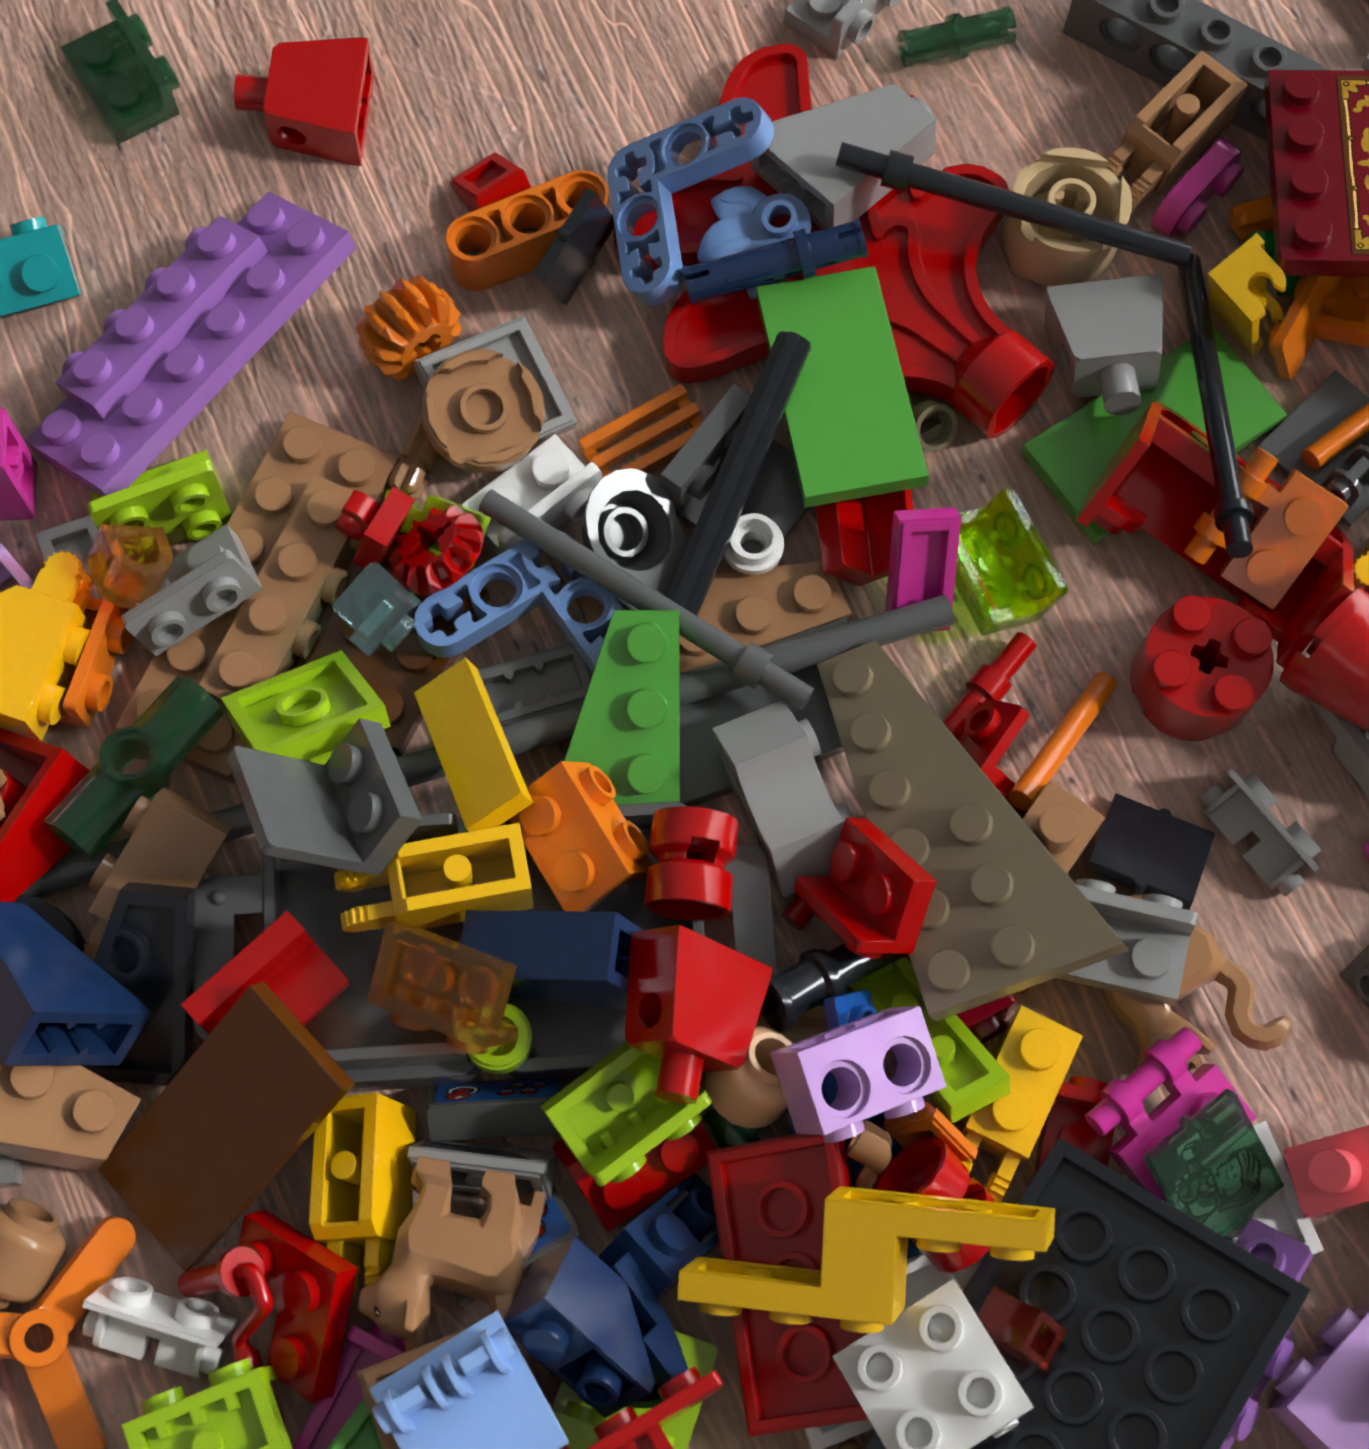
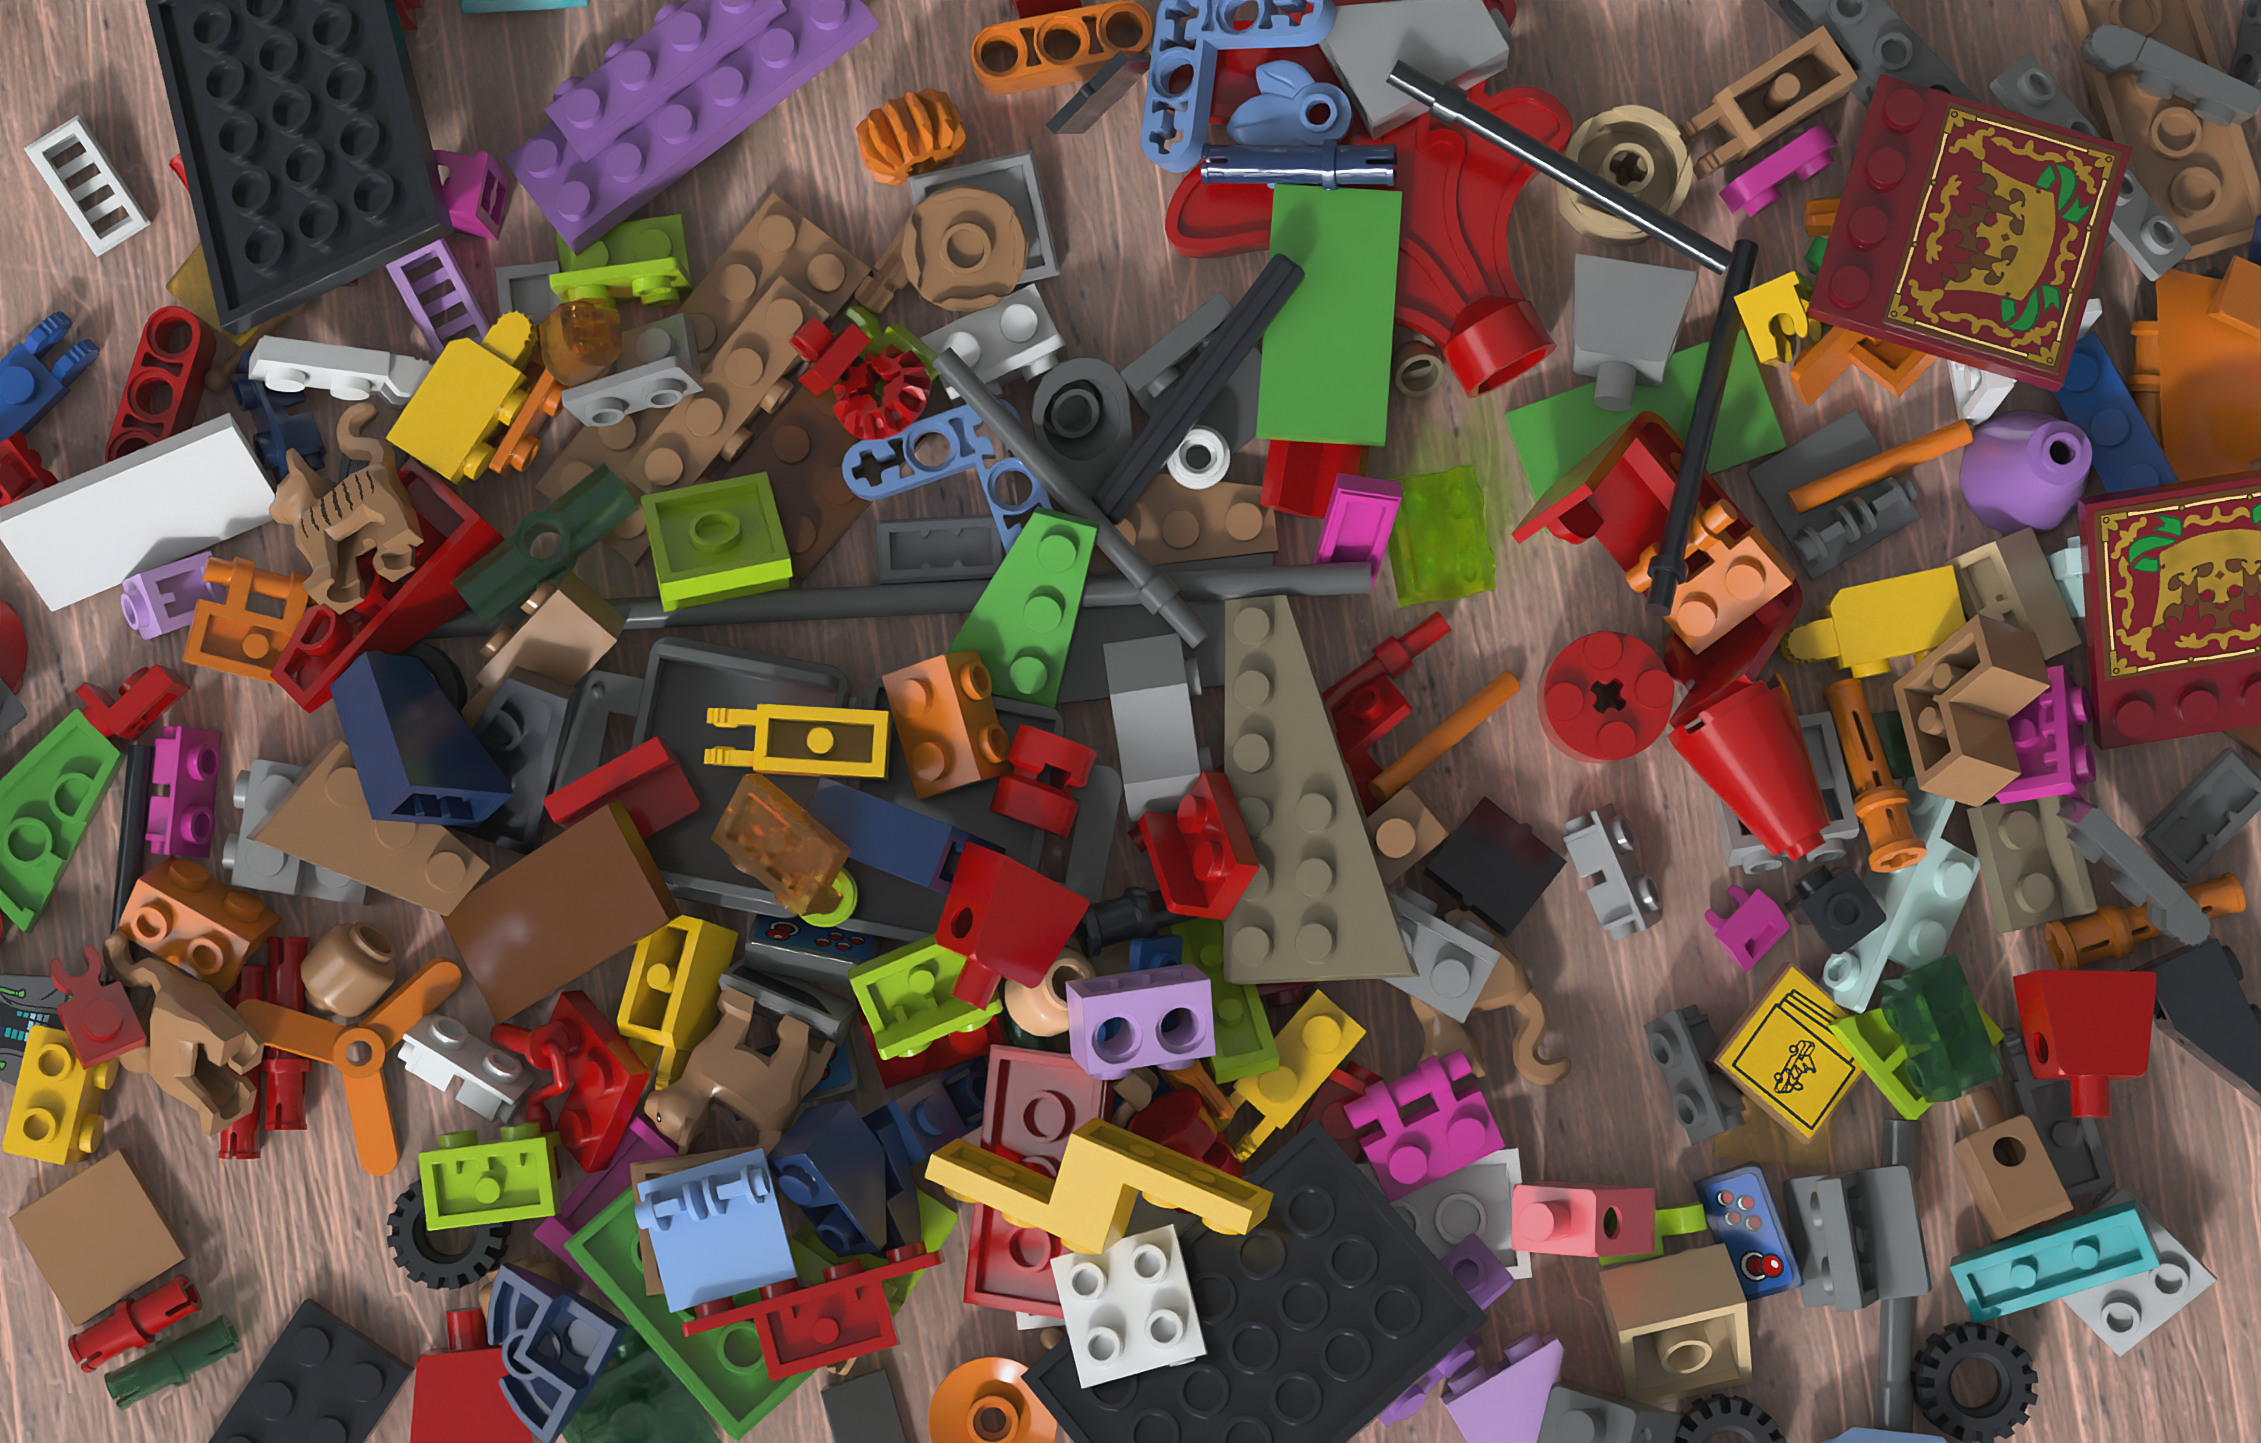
camera: 20 degrees right, 15 degrees up
dark grey bracket [227,718,423,876] -> none
clear light blue bracket [333,562,421,657] -> none
yellow tile [414,657,533,832] -> none
orange tile [578,383,703,478] -> none
clear red piece [977,1286,1066,1371] -> none
clear green piece [1142,1088,1284,1236] -> none

